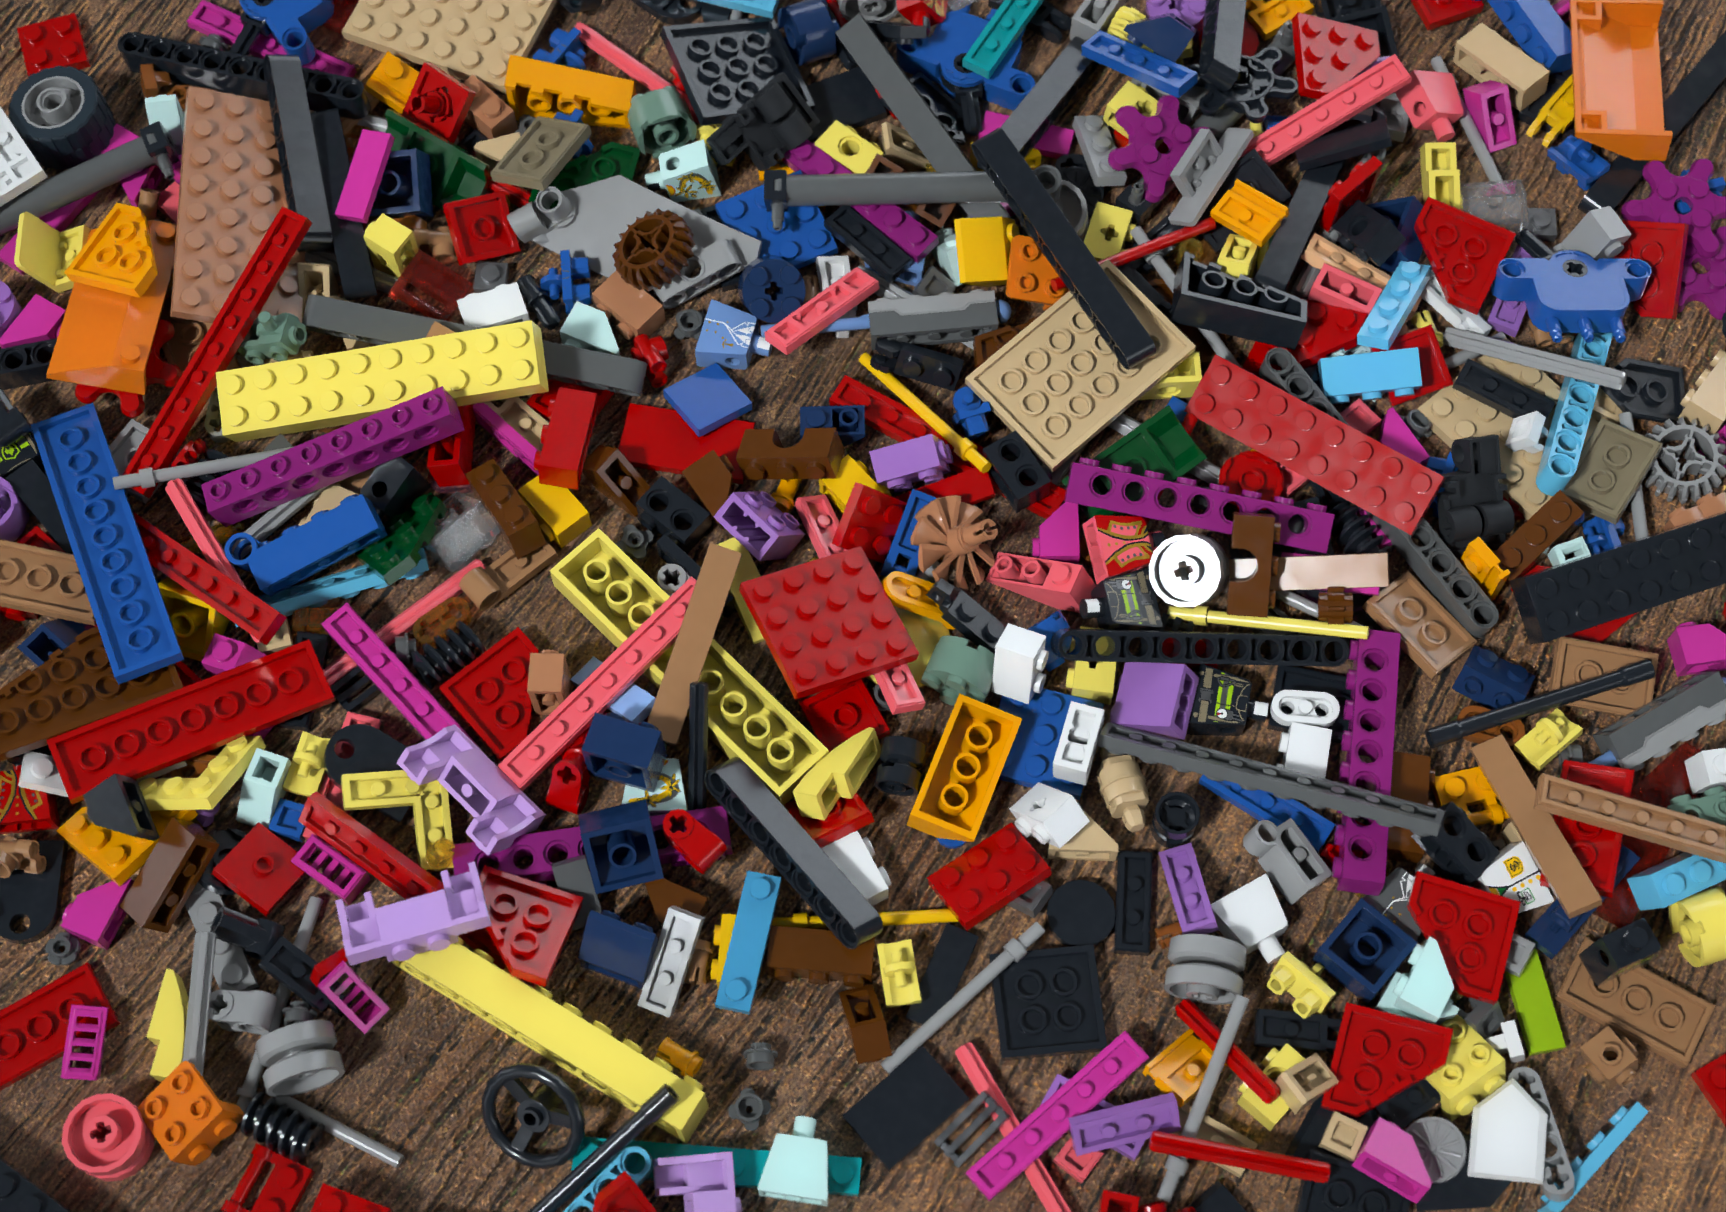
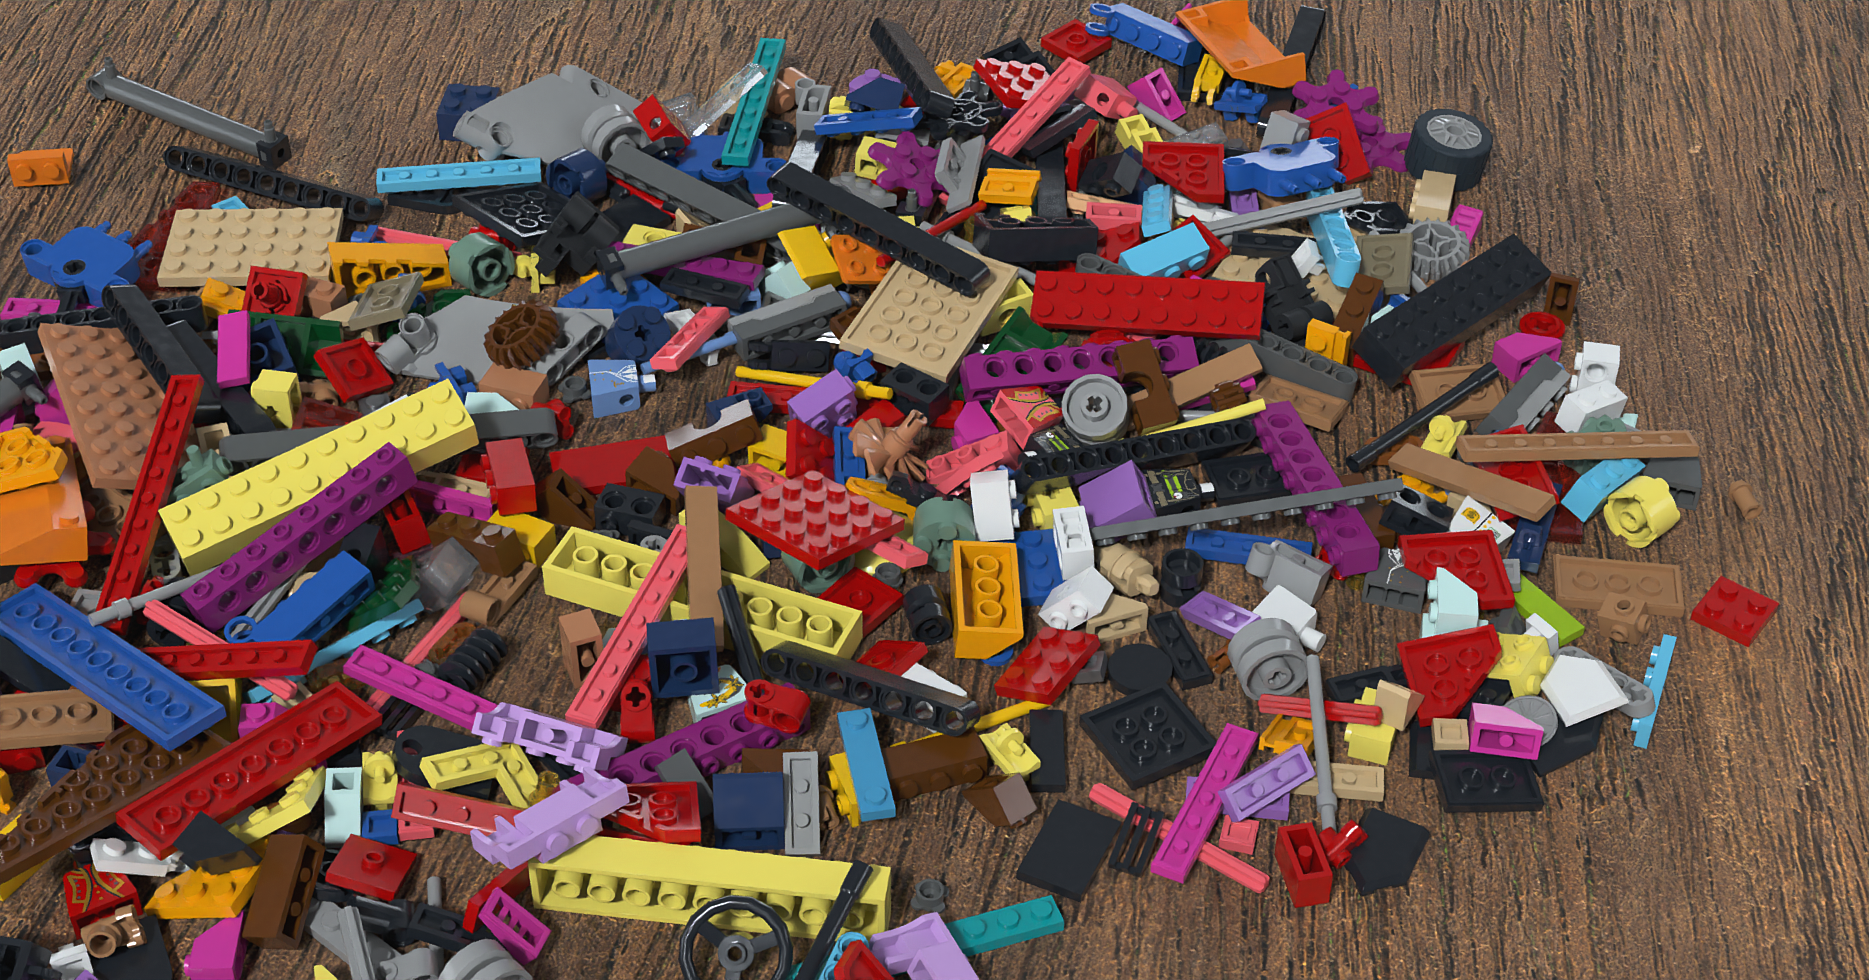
camera: 25 degrees left, 25 degrees down
dark pink slope [291,834,370,905] -> none
red plate [439,627,539,762] -> none
dark blue slope [578,799,664,894] -> none
light aqua torso [645,139,722,202] -> none
blue tile [663,362,752,437] -> none
dark grey plate [743,1042,778,1071] -> none
light aqua torso [758,1116,828,1207] -> none
light yellow slope [792,727,881,821] -> none
light grey bar [880,922,1045,1074] -> none
red axle [1149,1131,1331,1183] -> none
light yellow hips [1267,951,1336,1019] -> none
white plate [1270,690,1340,728] -> none
white brick [1276,722,1332,800] -> none
dark blue brick [1312,898,1418,1005] -> none
dark blue bracket [1452,645,1535,710] -> none
tan brick [1453,22,1550,112] -> none
black torso [1579,918,1662,987] -> none
none -> coral plate [935,447,1004,496]

